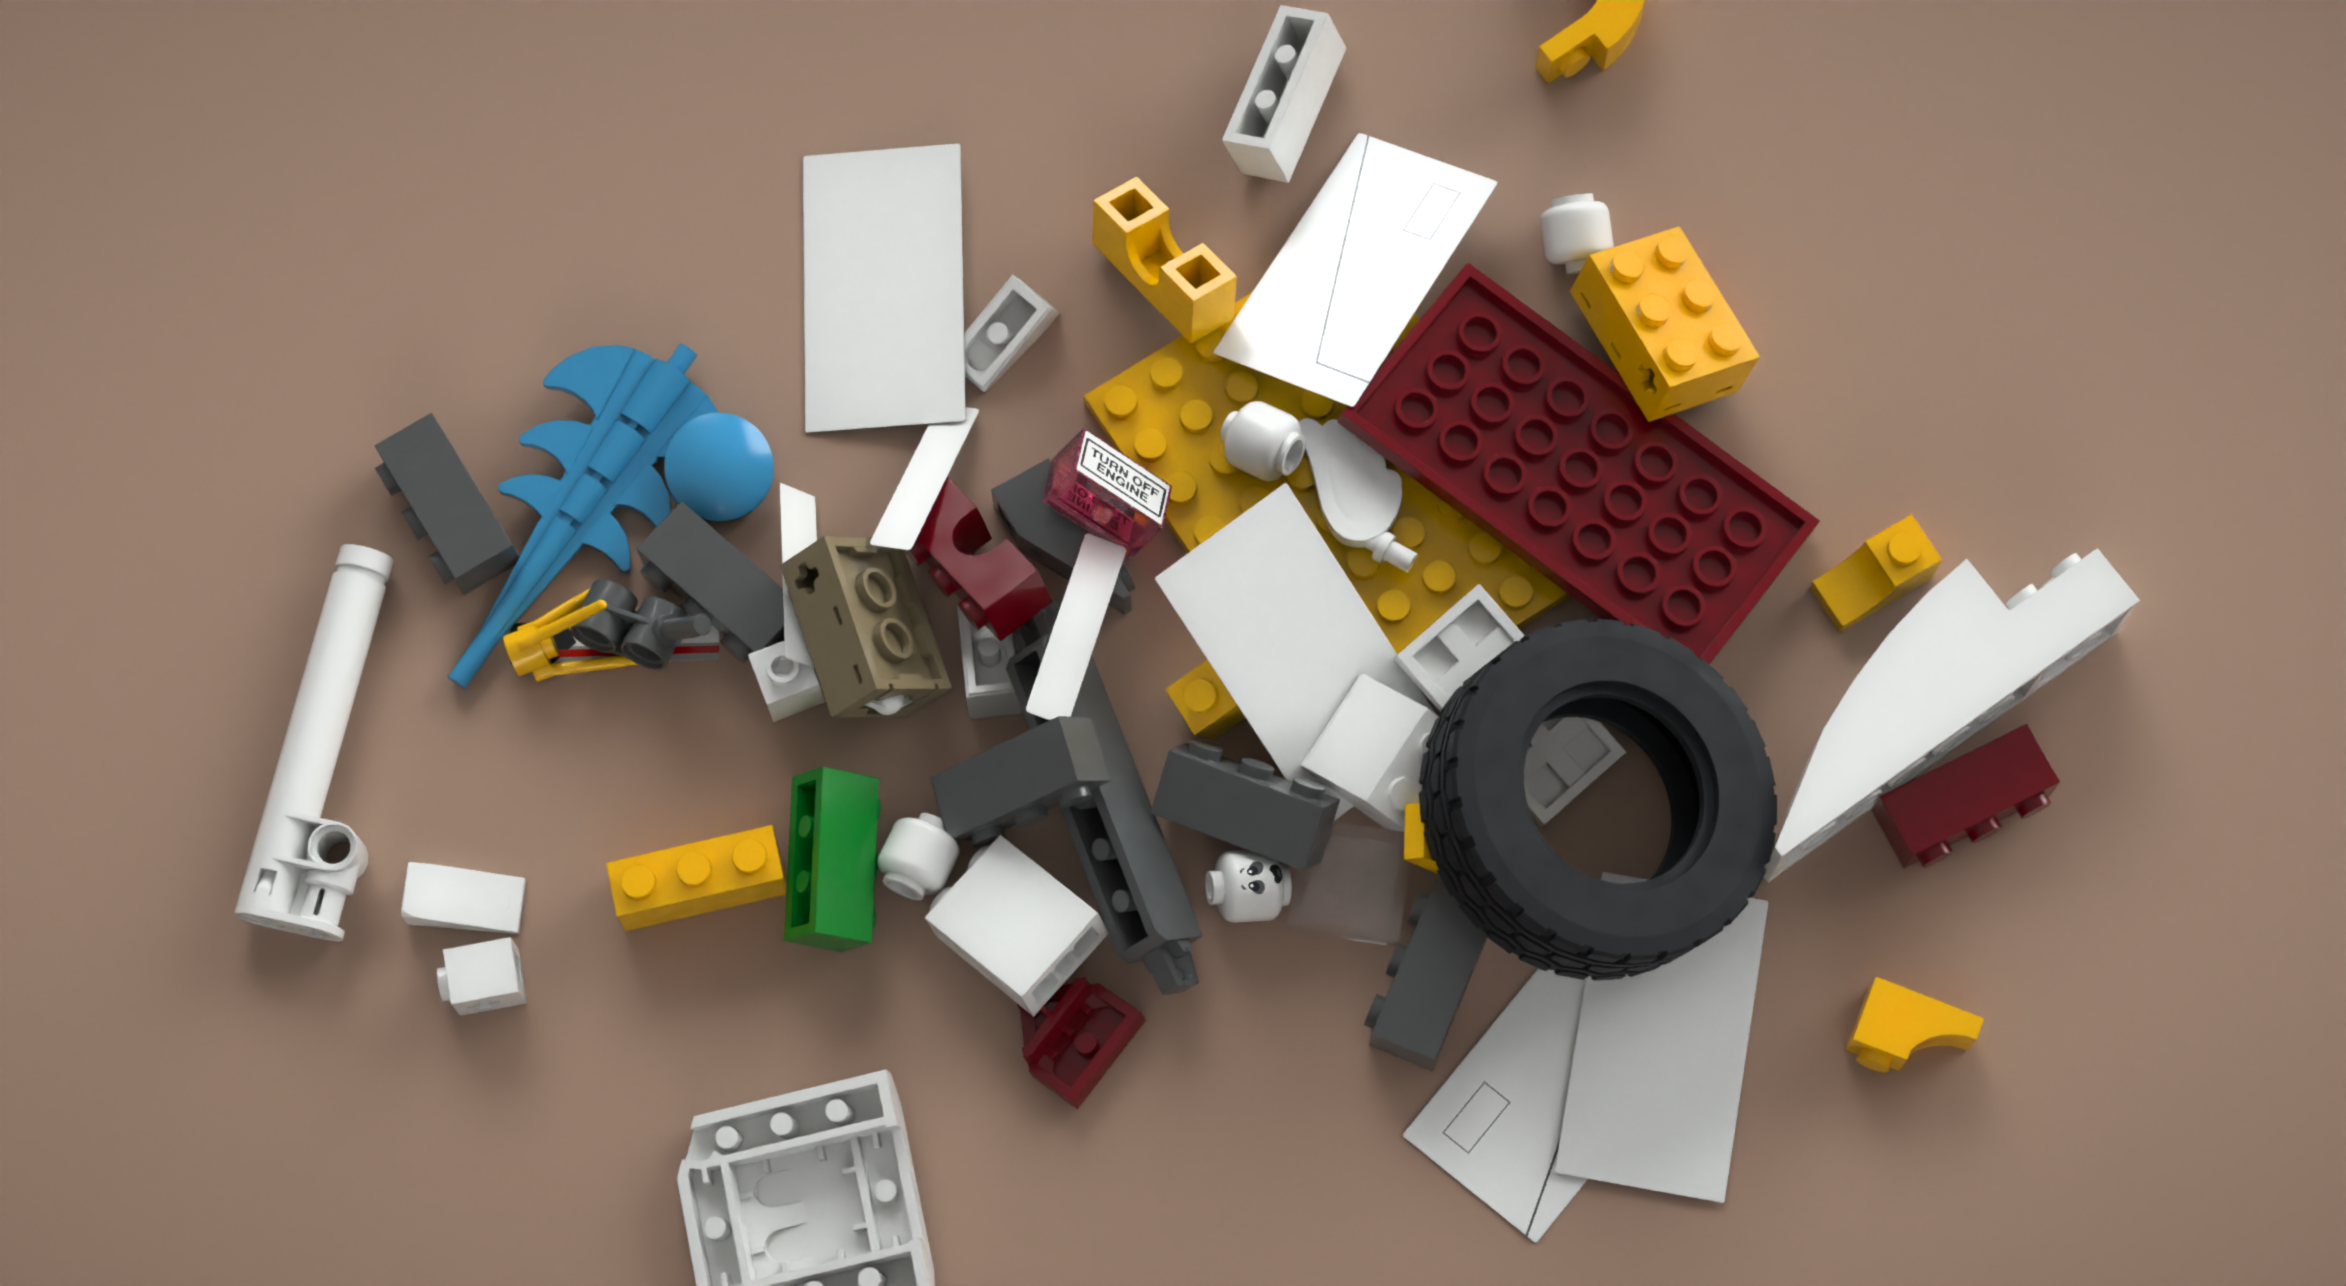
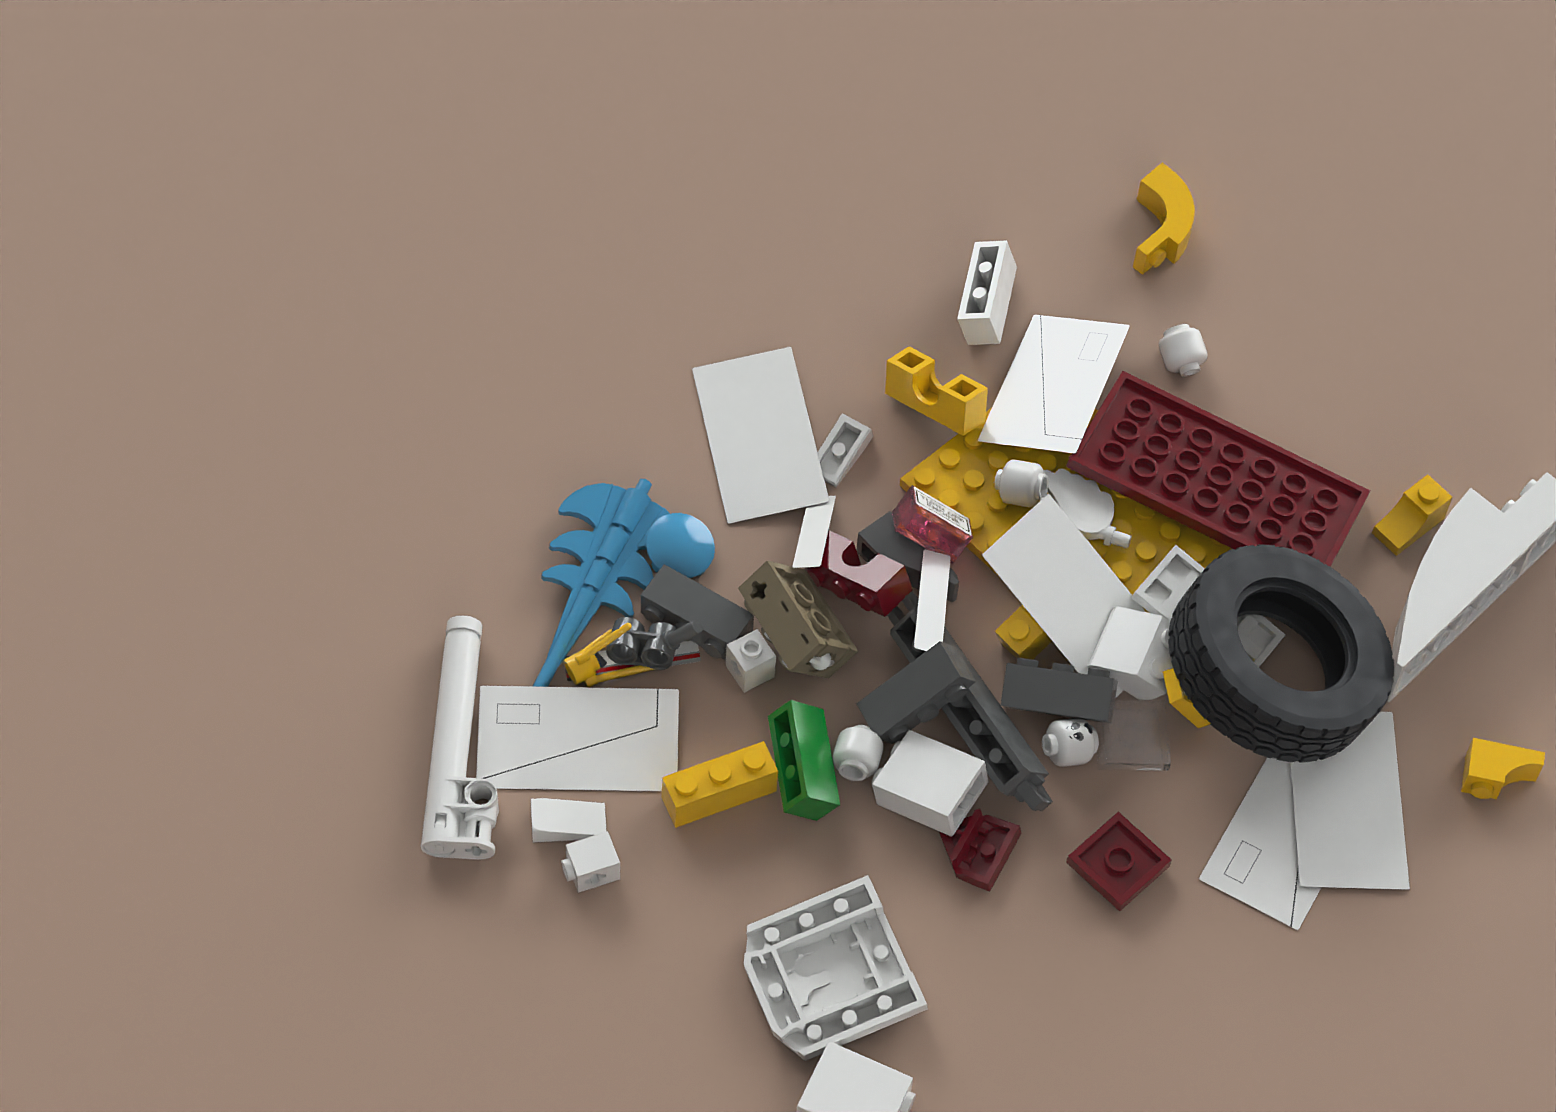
camera: 15 degrees left, 15 degrees down
dark grey brick [375,413,519,595] -> none
white sticker [780,483,817,668] -> none
white slope [957,605,1022,719] -> none
dark grey brick [1364,880,1487,1071] -> none
yellow piece [1570,226,1760,422] -> none
dark red brick [1871,724,2060,868] -> none
none -> white sticker [476,686,679,791]
none -> dark red plate [1066,811,1172,912]

